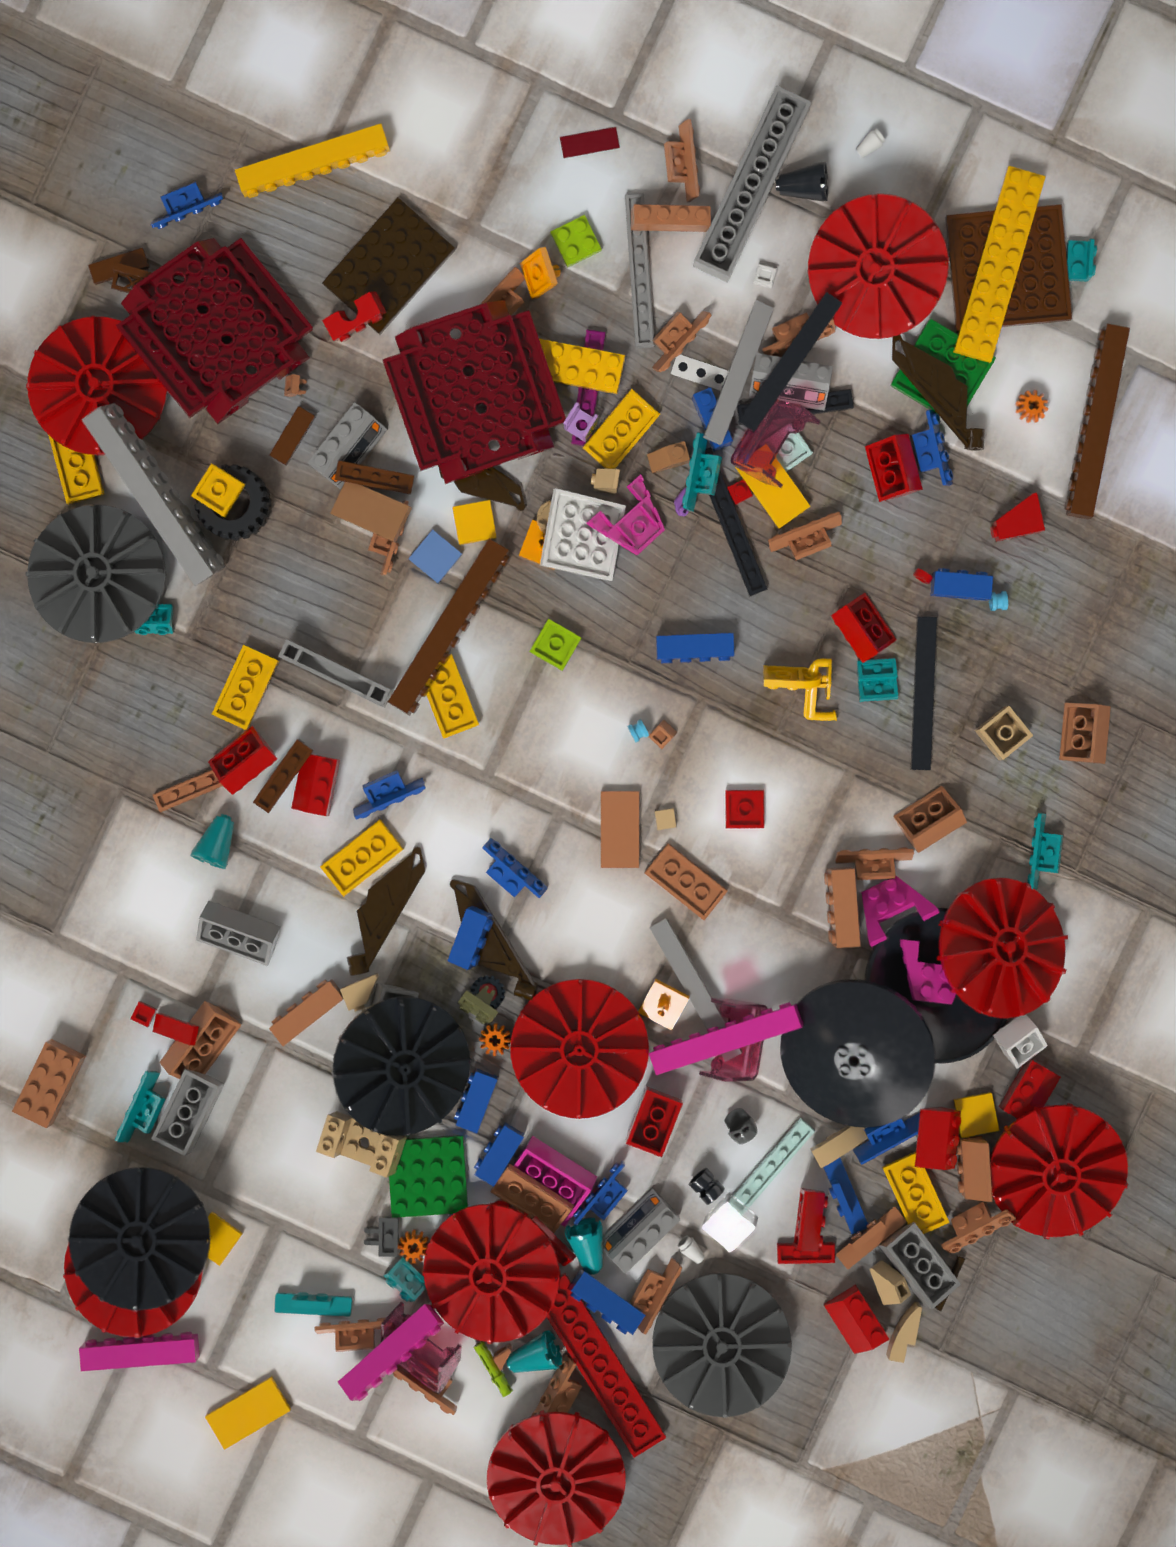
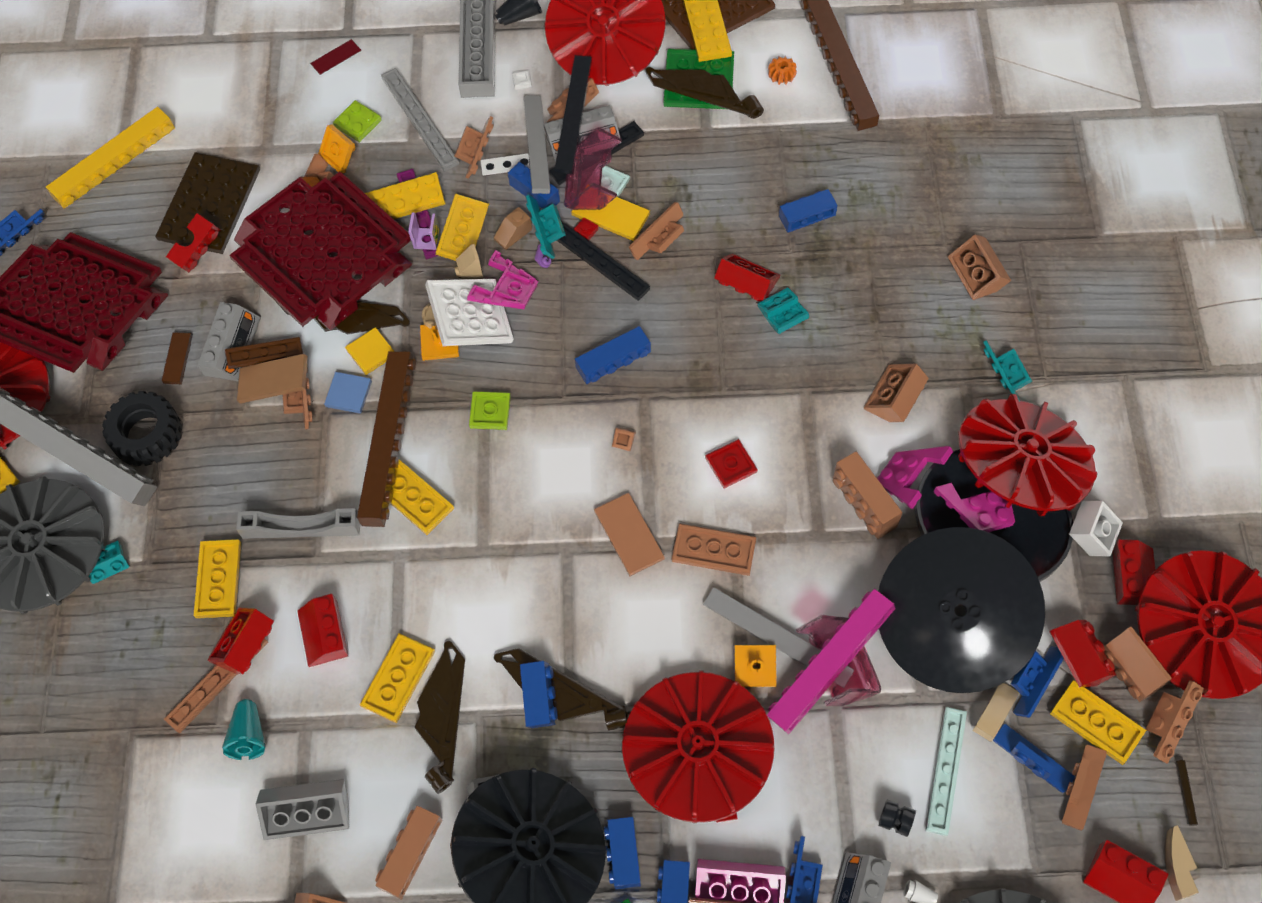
camera: 25 degrees left, 25 degrees down
yellow tile [191,463,245,517] -> none
reddish brown fence [253,739,314,813] -> none
nougat tile [284,374,306,397] -> none
tan slope [340,973,379,1012] -> none
blue bracket [353,770,426,820] -> none
plate [457,975,505,1024] -> none
orange gear [479,1023,511,1056] -> none
blue bracket [482,838,548,898] -> none
red brick [626,1086,683,1158] -> none
medium azure wheel [627,719,649,743] -> none
nougat brick [631,204,711,232] -> none
tan tile [654,808,676,830] -> none
nougat bracket [664,119,700,202] -> none
clear brick [702,1192,758,1252] -> none
dark grey helmet [724,1108,758,1145] -> none
yellow plate [763,658,837,721] -> none
red tile [777,1242,835,1264] -> none
red slope [793,1188,828,1251] -> none
nougat bracket [835,847,914,880] -> none
red slope [865,434,923,502] -> none
tan slope [869,1260,911,1305] -> none
light grey slope [879,1222,961,1309] -> none
black tile [910,616,937,770] -> none
blue bracket [912,410,953,486] -> none
red tile [913,568,933,584] -> none
yellow tile [953,1092,999,1138] -> none
tan brick [974,706,1033,760] -> none
medium azure wheel [989,591,1008,611] -> none
red slope [990,493,1045,542] -> none

